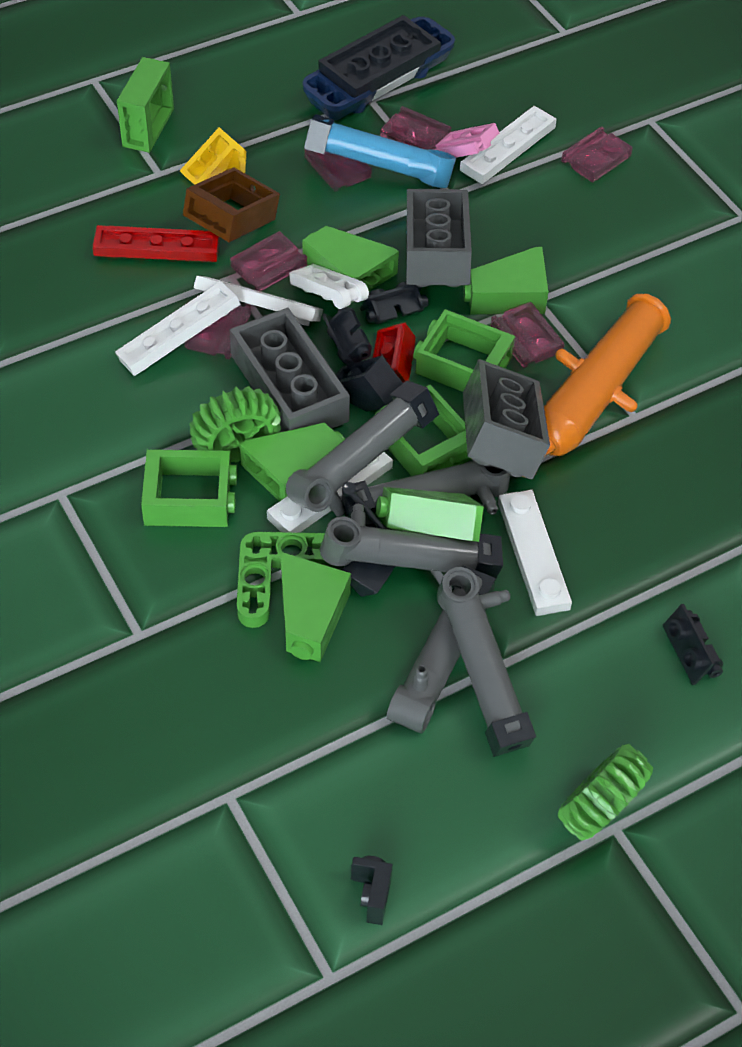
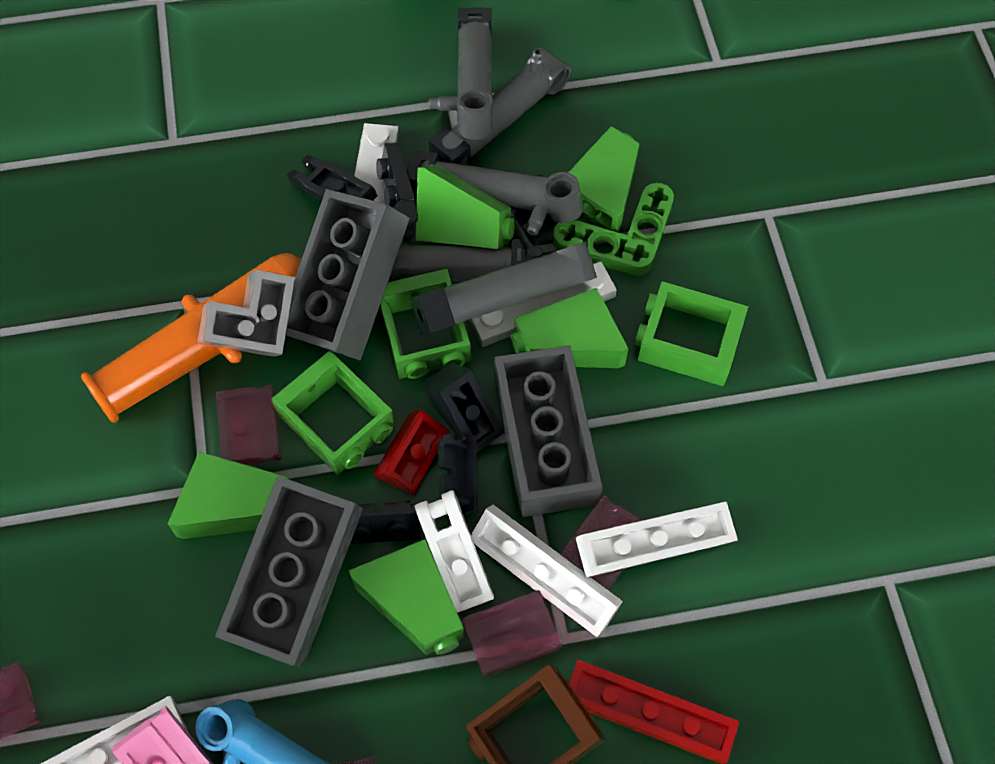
camera: 160 degrees left, 10 degrees up
bright green gear [189,386,281,463] -> none
black hinge [662,604,723,685] -> none
none -> light grey brick [197,270,295,357]
none -> black hinge [287,155,378,202]
none -> black hinge [376,143,418,242]

